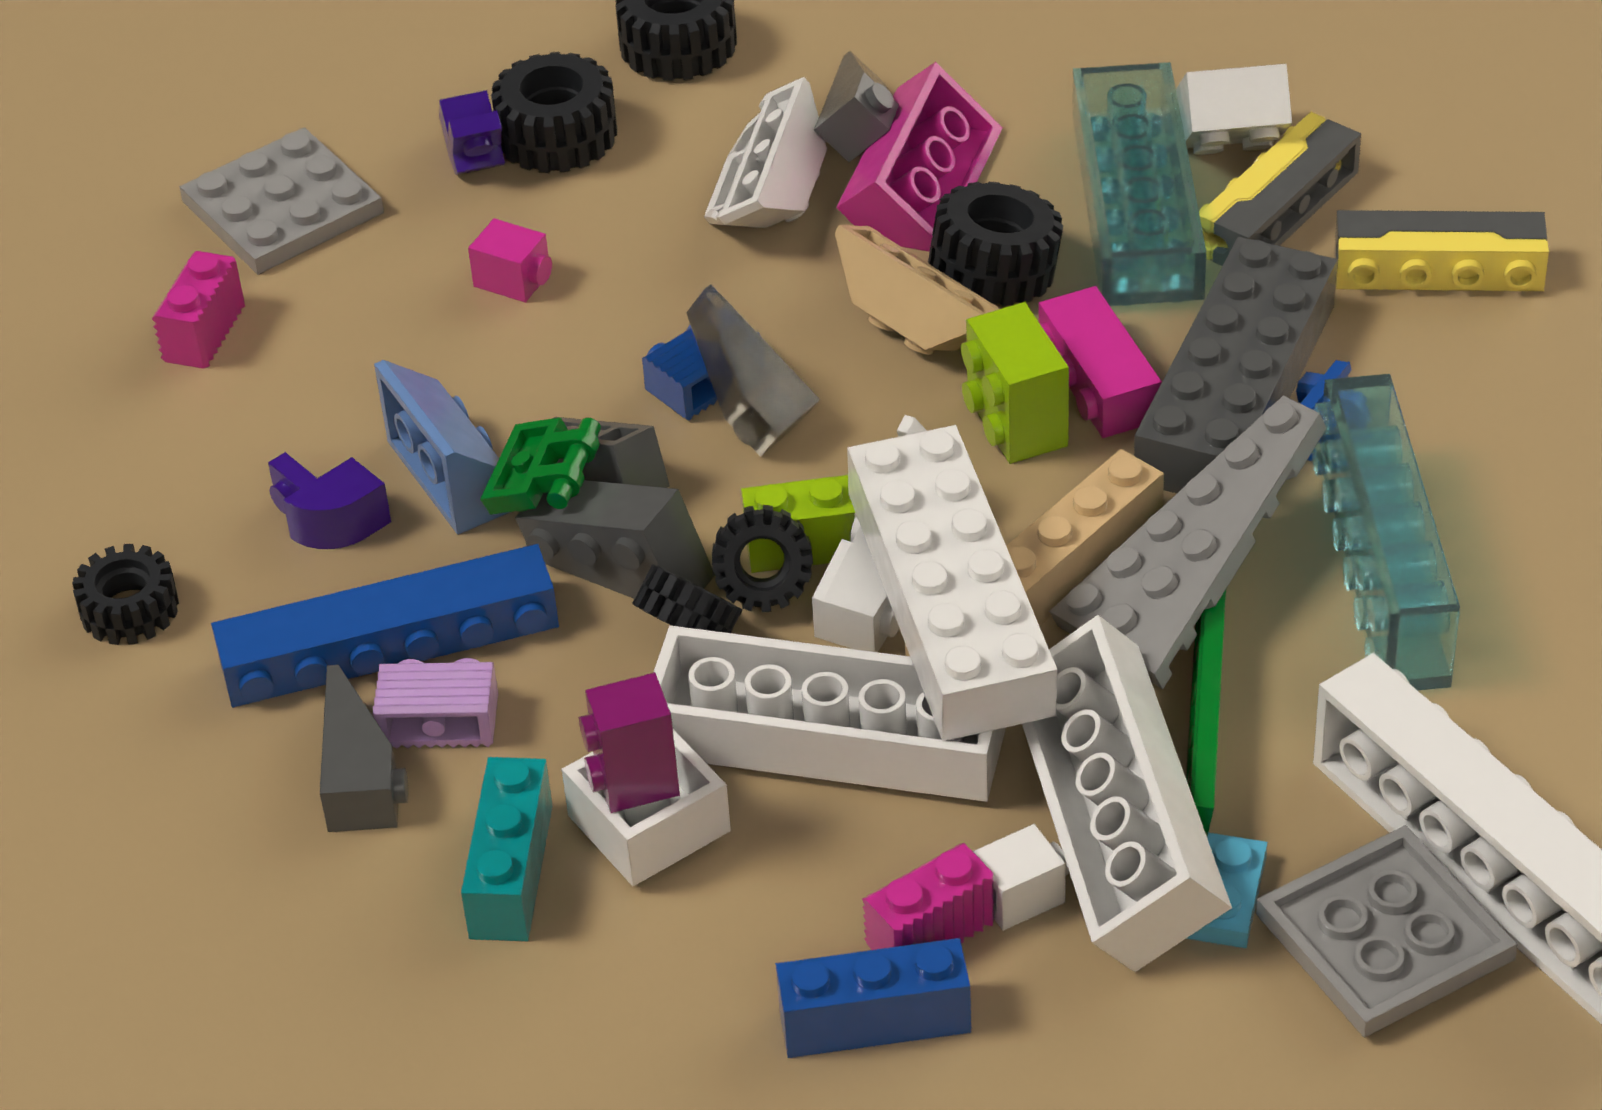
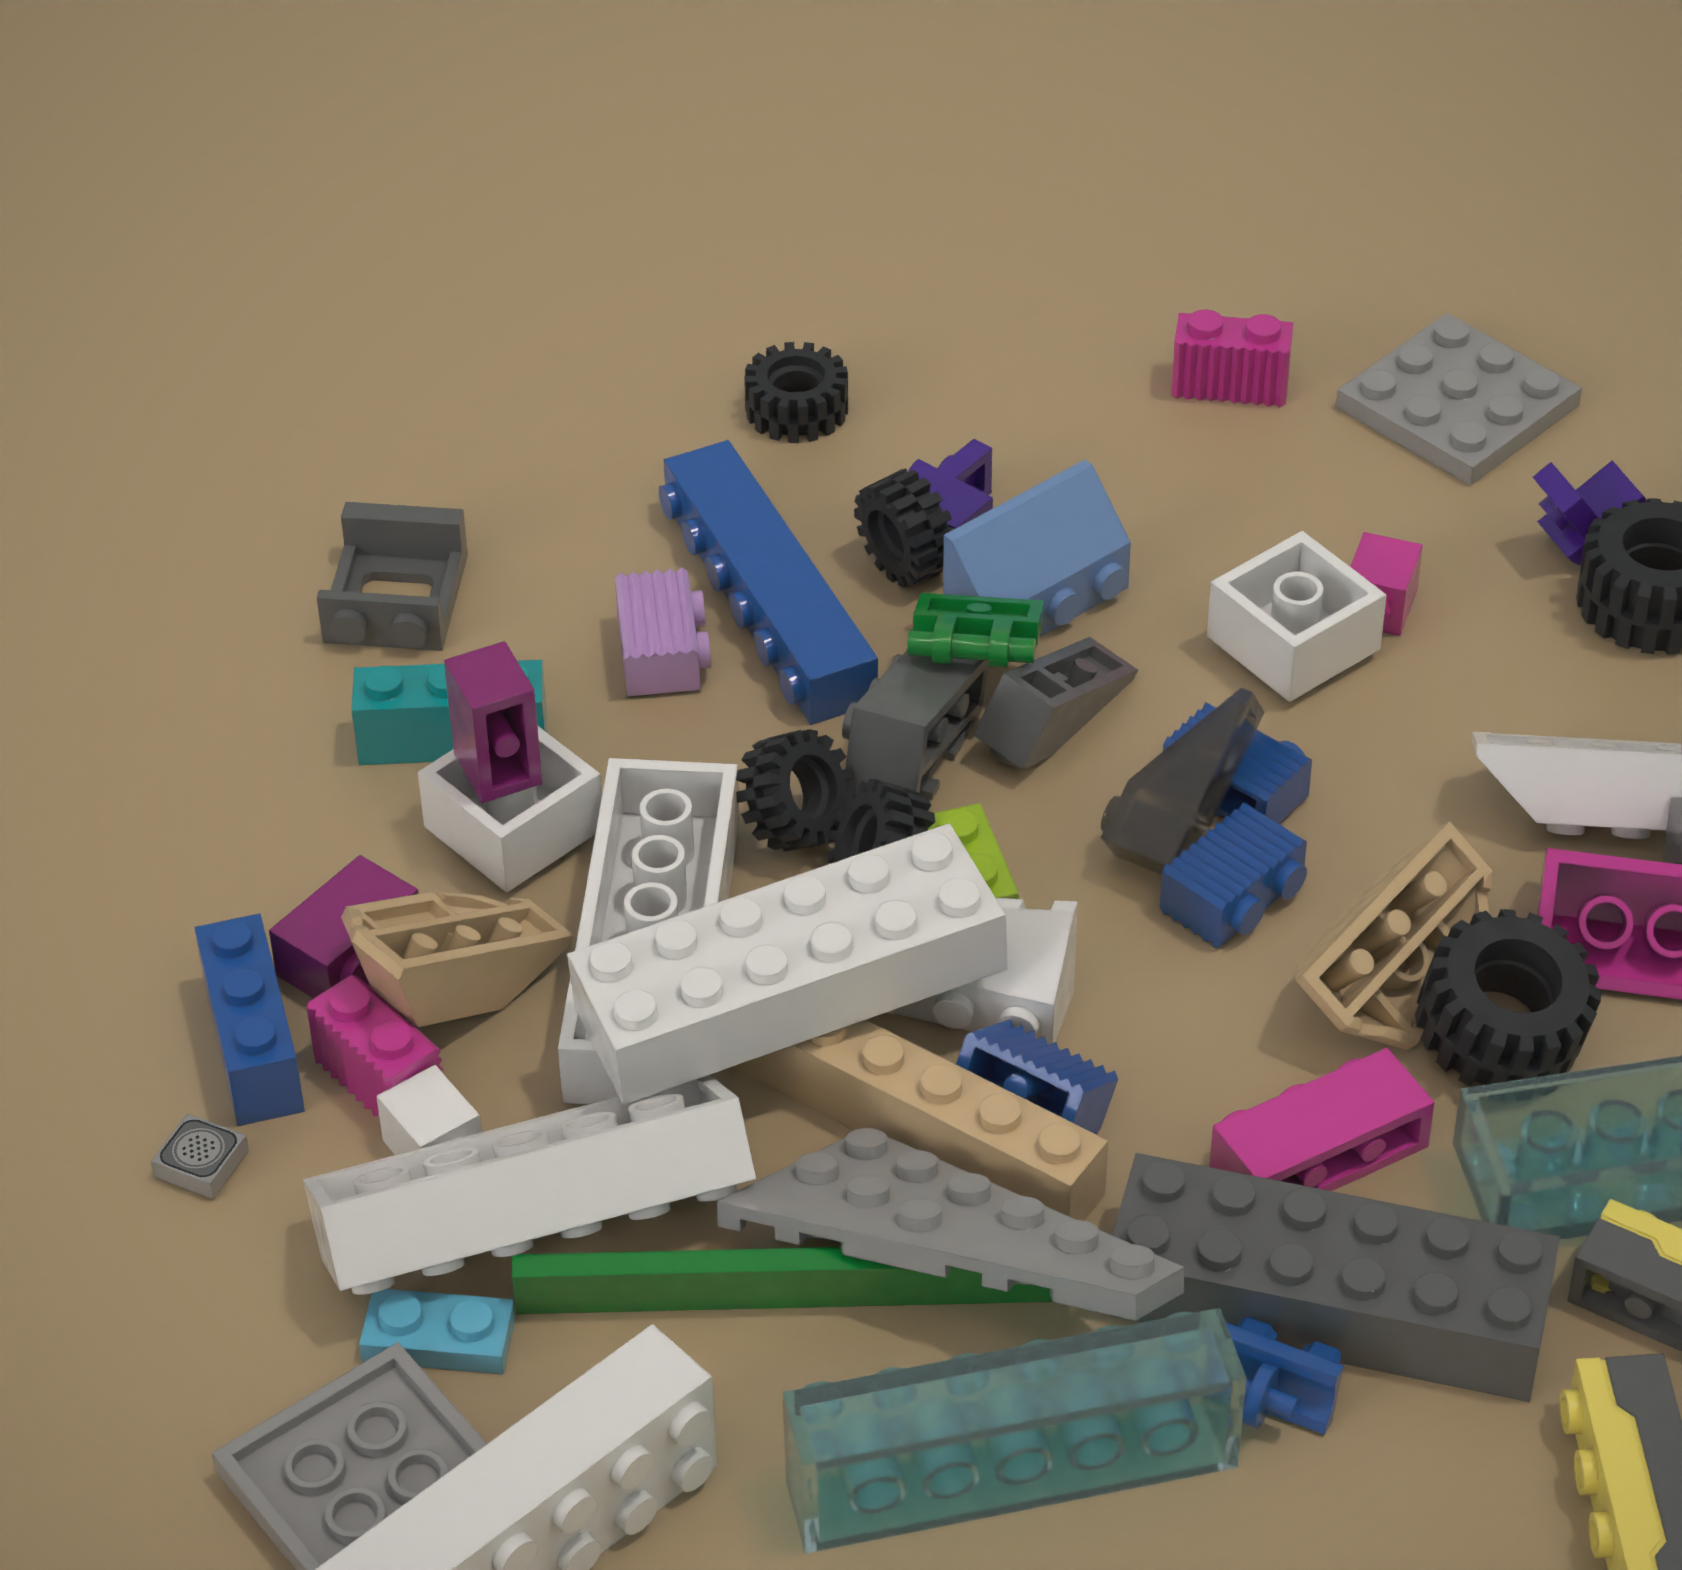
camera: 80 degrees right, 0 degrees up
dark grey slope [320,665,409,832] -> none
lime brick [961,302,1069,464] -> none
none -> light grey tile [151,1113,249,1199]
none -> magenta brick [269,855,419,999]
none -> dark grey window [317,502,468,651]
none -> tan wedge [341,892,575,1027]
none -> black tyre [854,468,954,587]
none -> blue brick [956,1019,1118,1135]
none -> blue brick [1160,802,1307,948]
none -> white brick [1207,531,1387,702]

